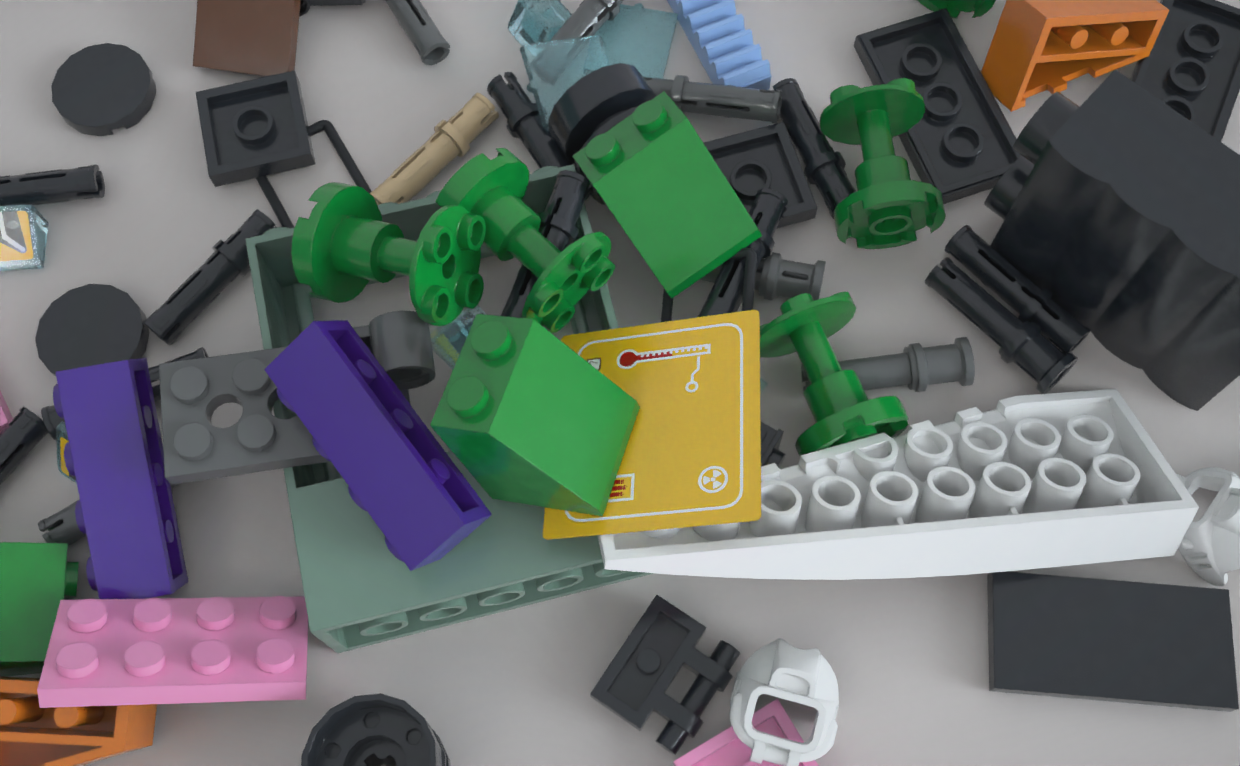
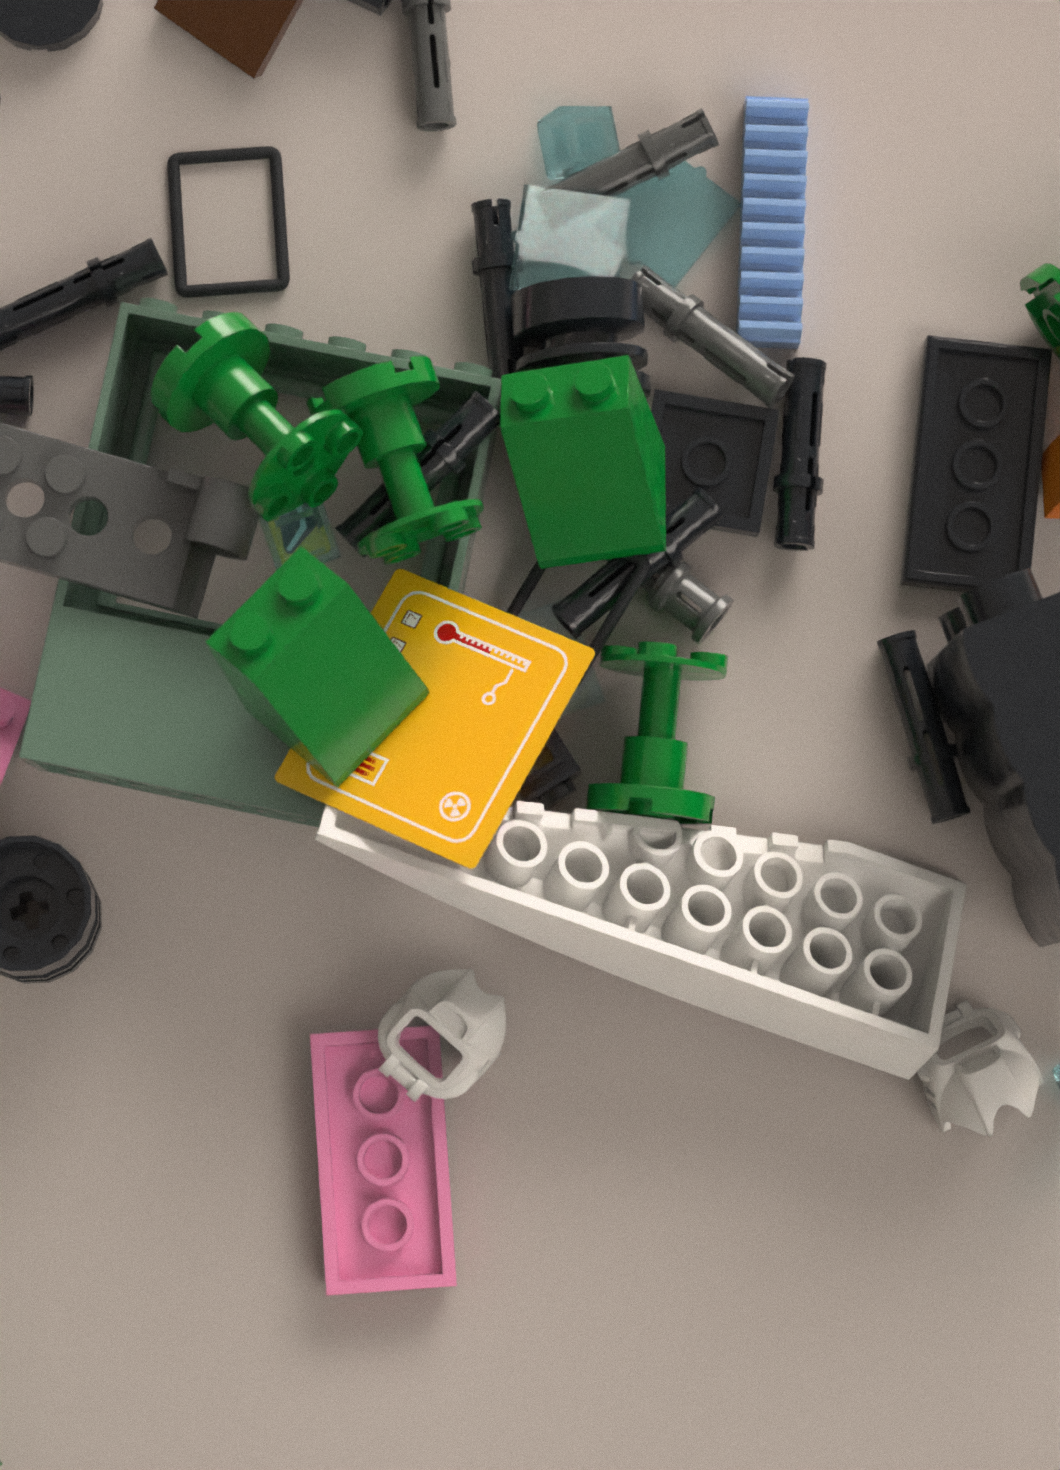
camera: 20 degrees right, 15 degrees up
black plate [196,70,316,187] -> none
dark purple brick [264,320,492,571] -> none
tan pin [370,93,499,205] -> none
black plate [590,595,740,755] -> none
dark grey pin [801,337,975,392] -> none
green piece [819,78,946,249] -> none
black pin [925,257,1078,394] -> none
black tile [987,572,1239,712] -> none

